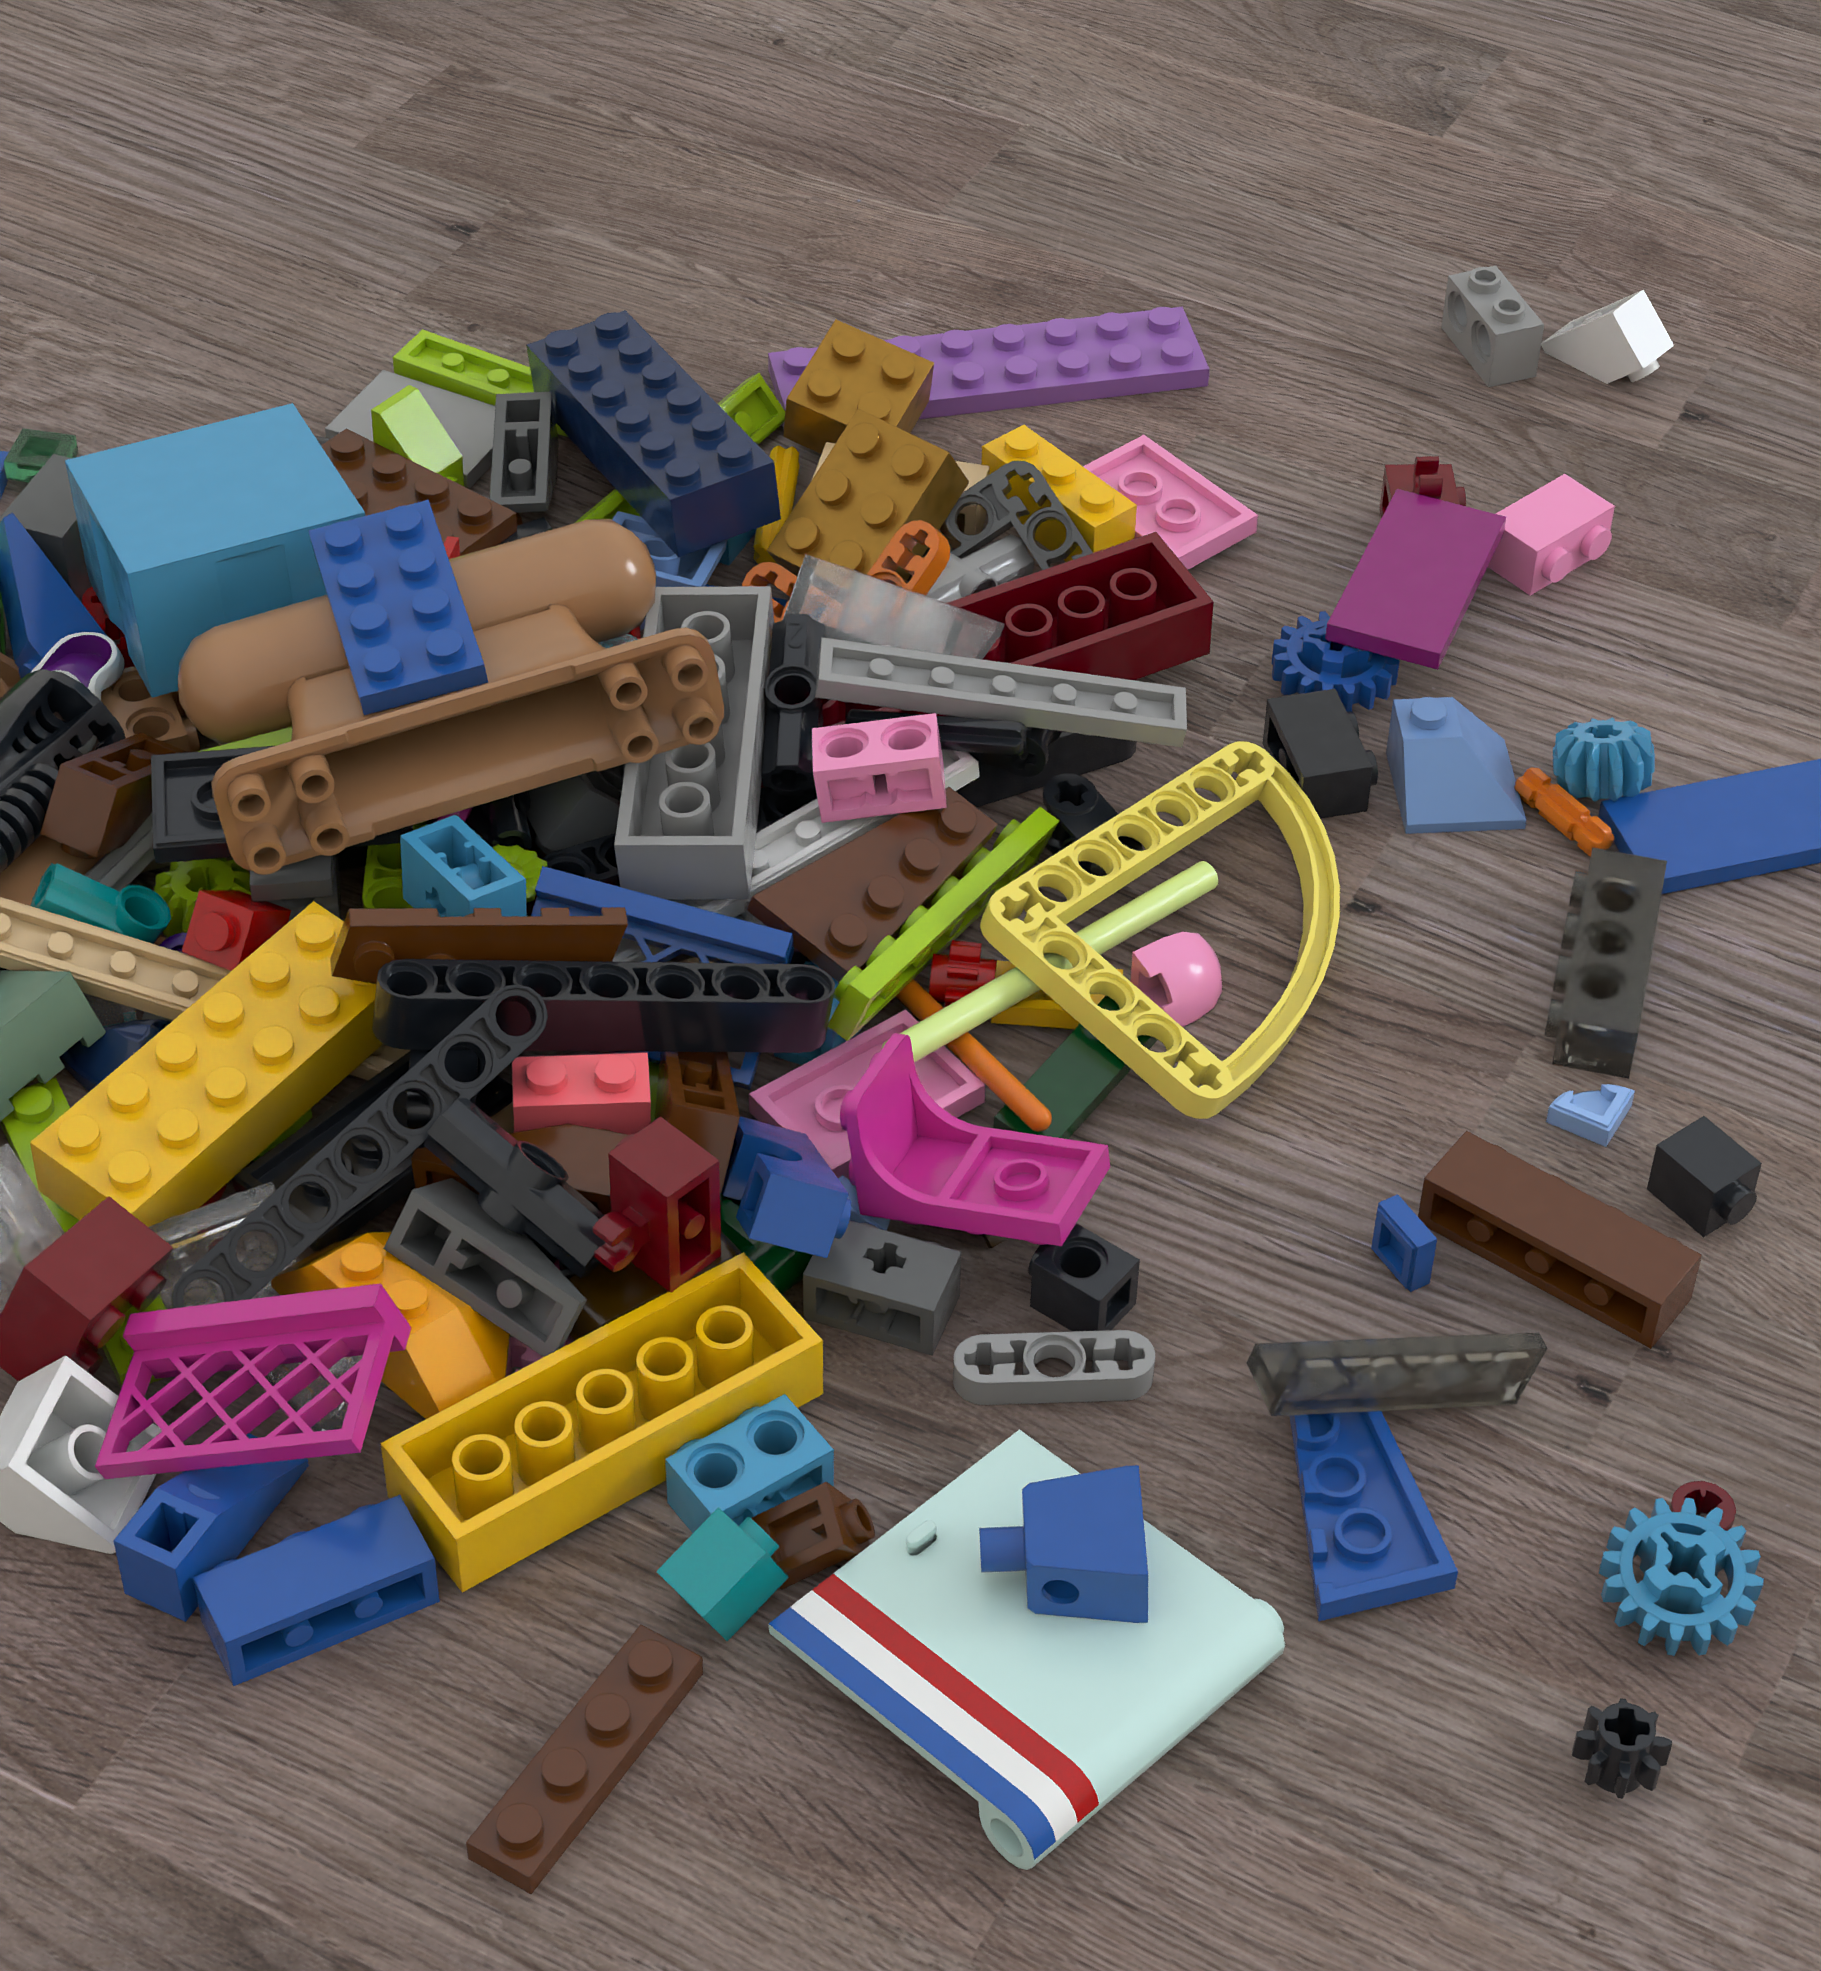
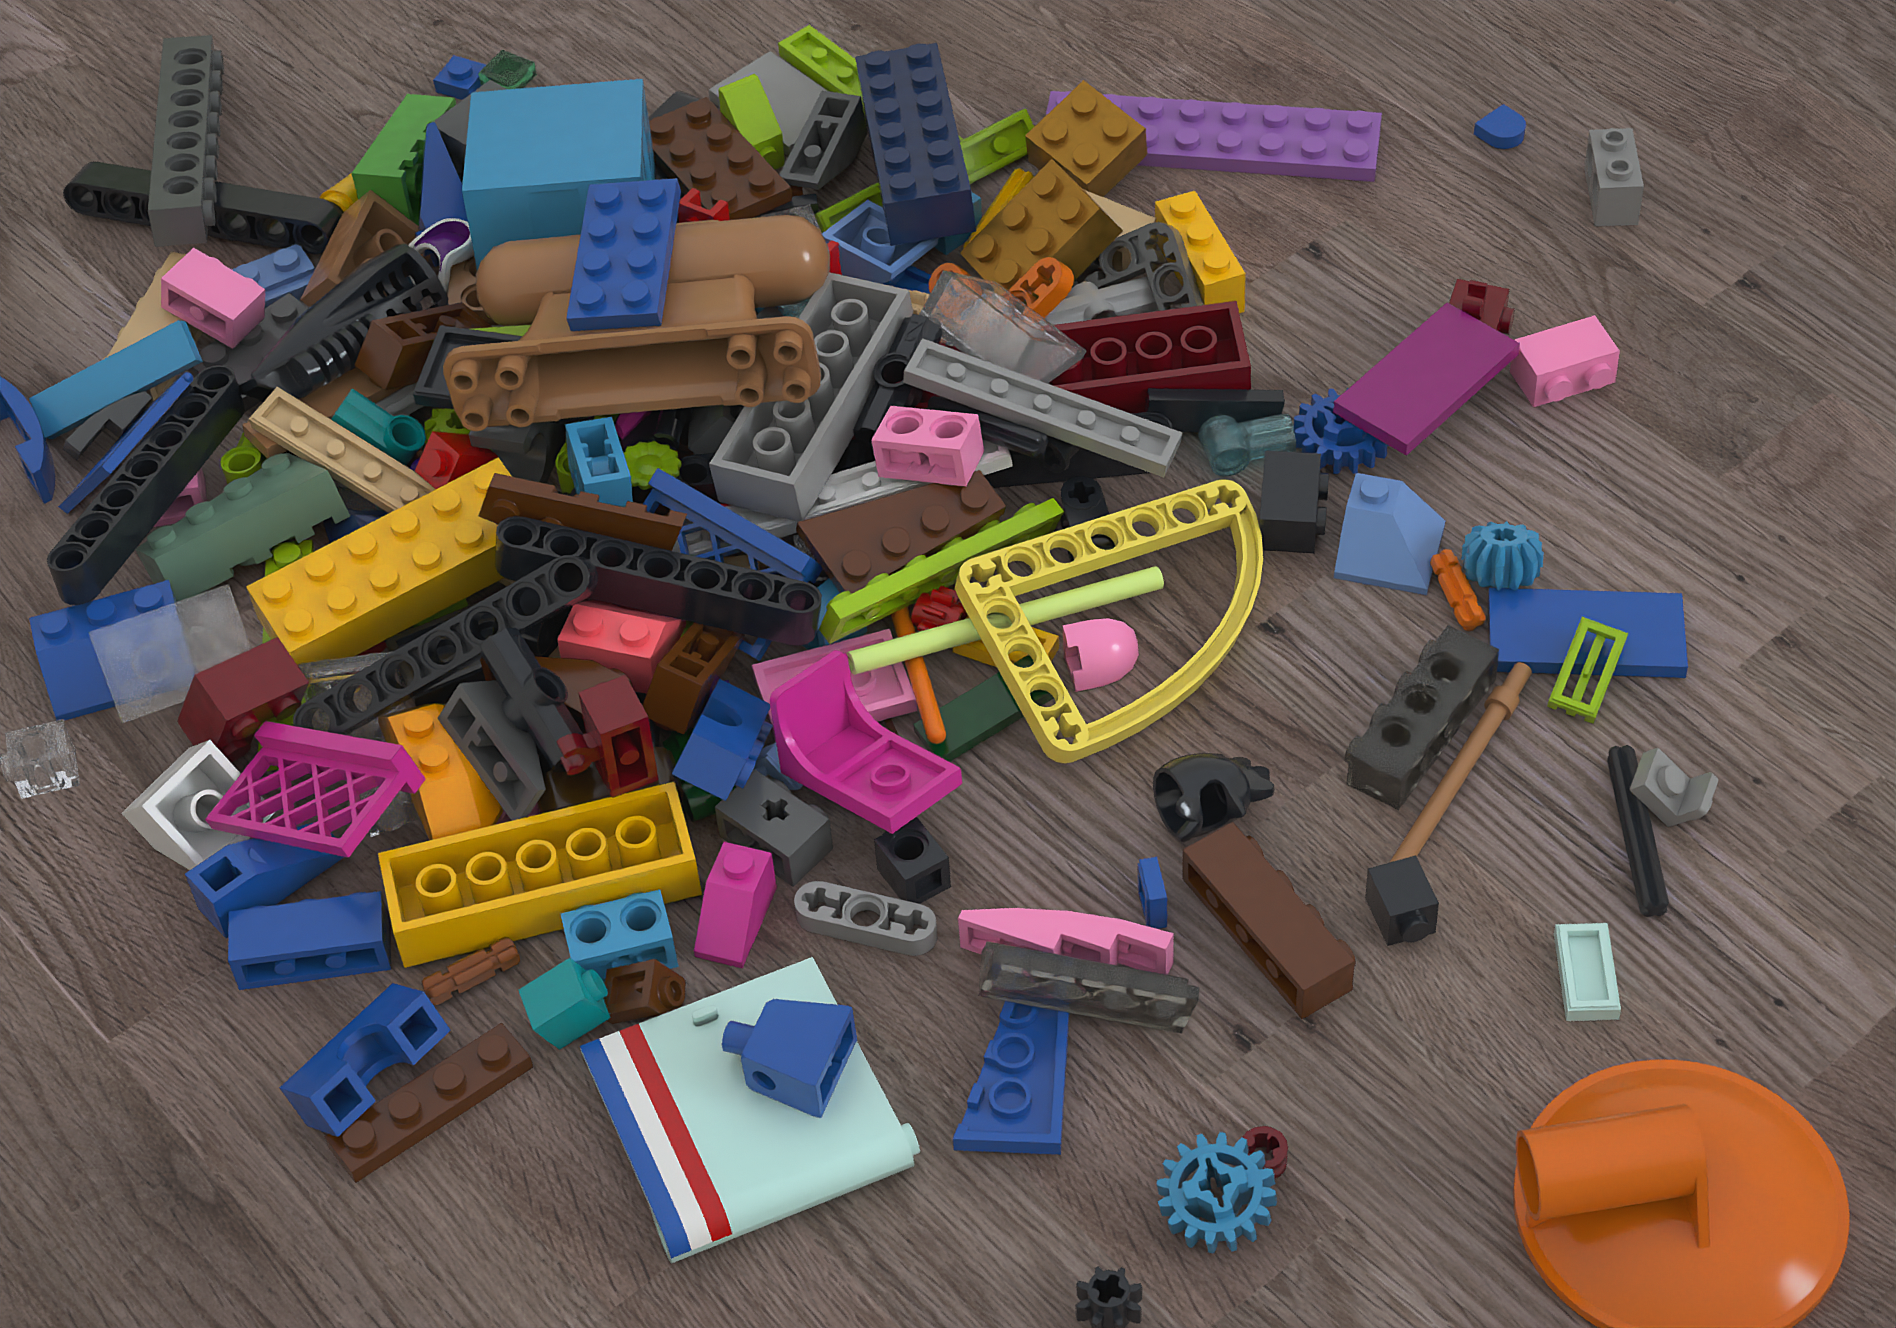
camera: 25 degrees right, 5 degrees up
bright pink plate [1083,435,1258,570] -> none
white slope [1541,290,1674,384] -> none
light blue tile [1546,1084,1635,1147] -> none
none -> blue arch [279,983,451,1137]
none -> dark orange axle [421,937,520,1005]
none -> dark pink slope [694,842,777,969]
none -> bright pink slope [958,908,1174,979]
none -> black tile [1144,388,1285,433]
none -> black piece [1153,753,1275,843]
none -> clear light blue piece [1198,413,1296,477]
none -> medium nougat bar [1389,662,1532,863]
none -> blue tile [1474,104,1526,149]
none -> lime tile [1547,617,1628,724]

